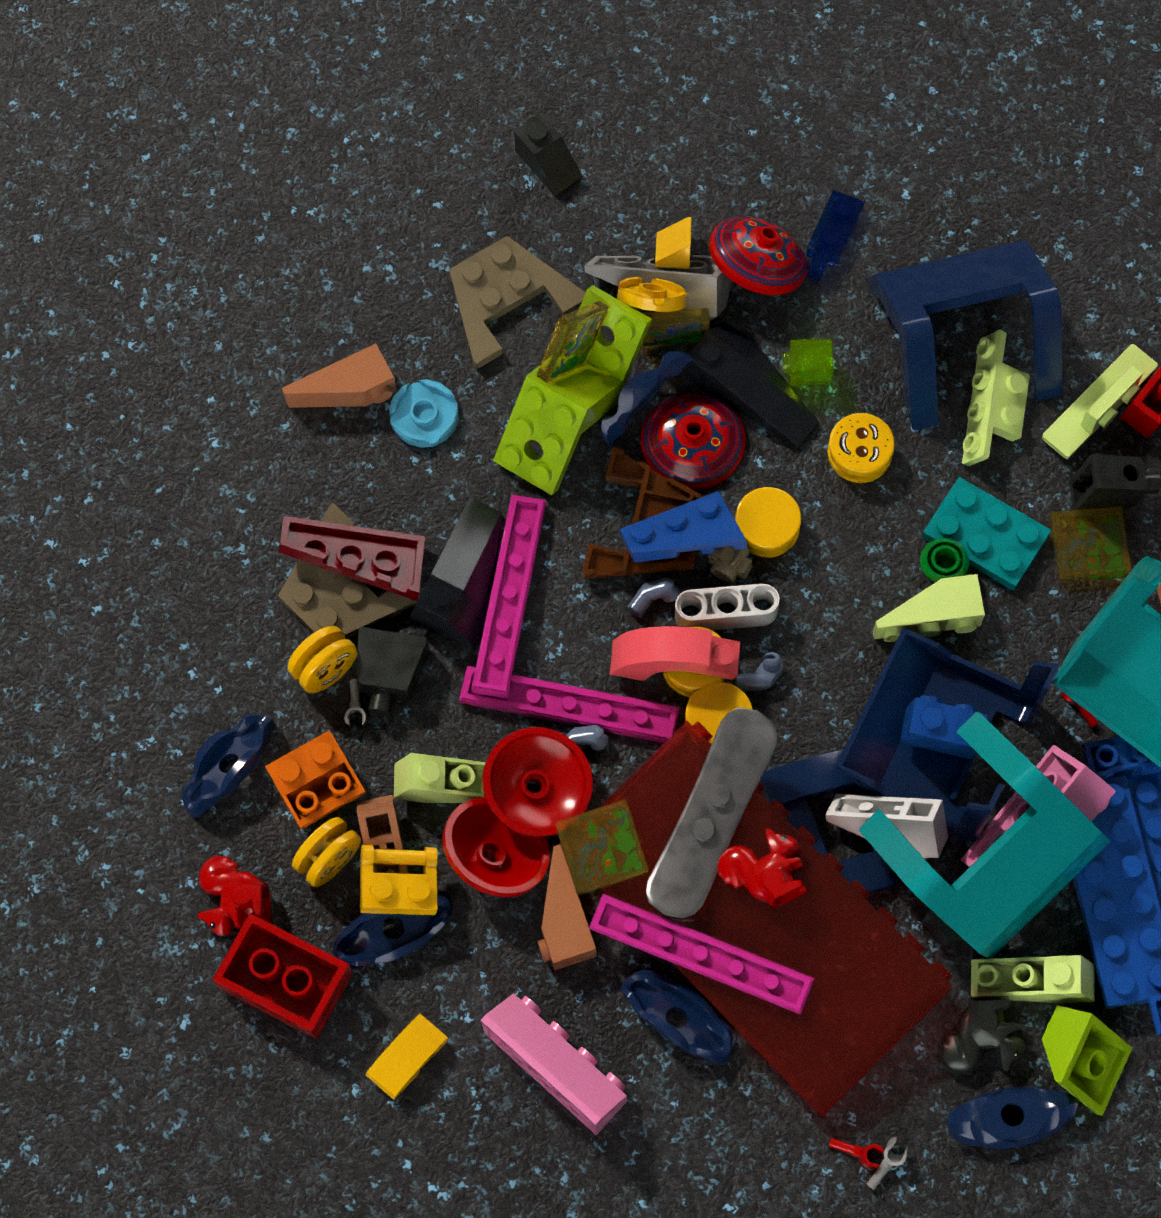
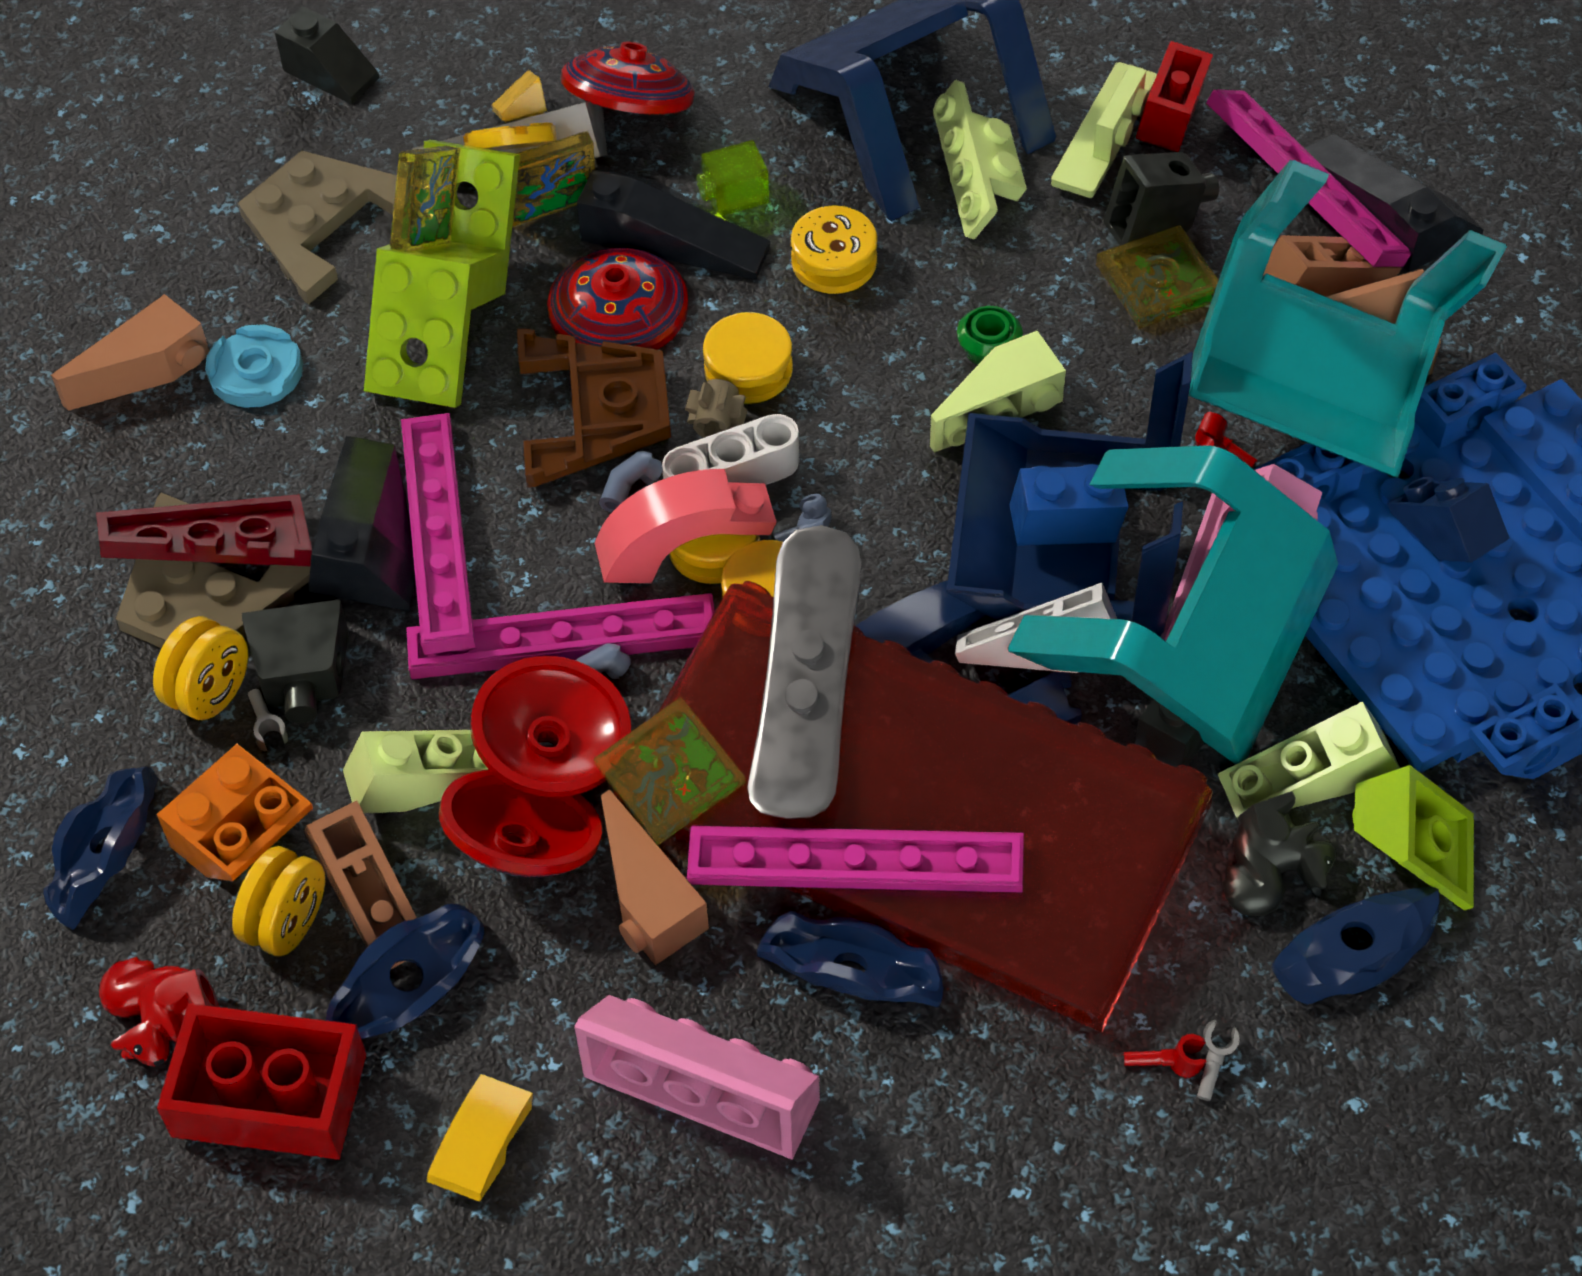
camera: 20 degrees left, 15 degrees down
yellow plate [360,845,438,915] -> none
dark blue piece [601,349,694,447] -> none
blue wing [620,491,747,563] -> none
red animal [717,828,807,907] -> none
clear blue hinge [806,190,865,282] -> none
teal plate [922,477,1051,591] -> none

